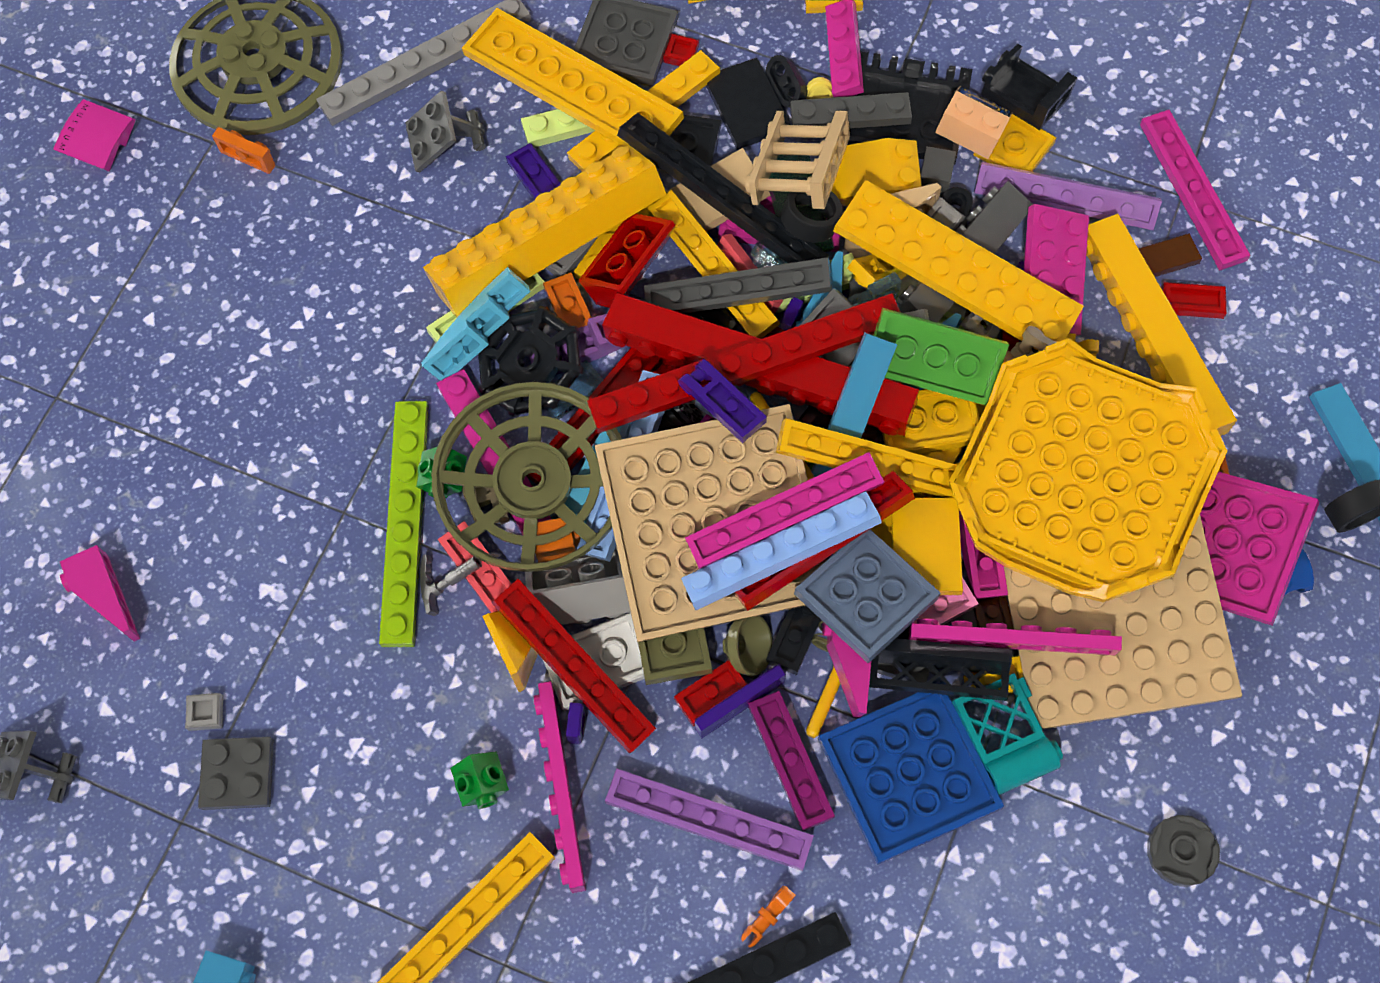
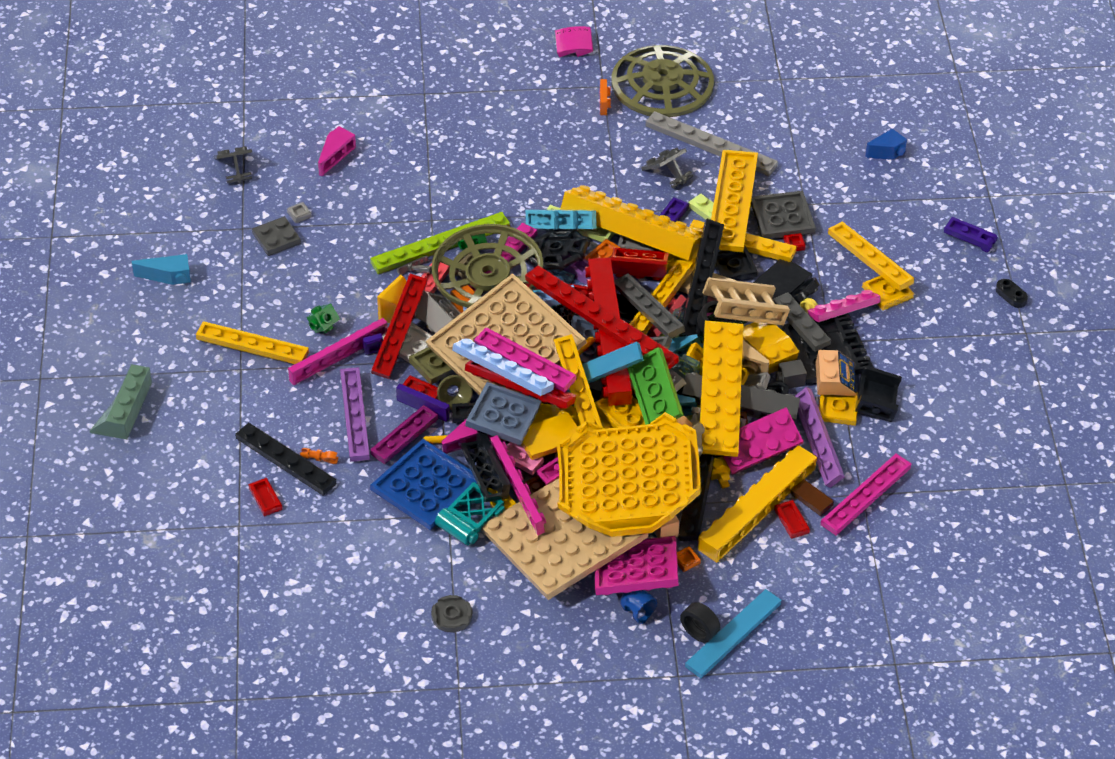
camera: 60 degrees right, 20 degrees down
dark purple plate [678,359,767,444] -> none

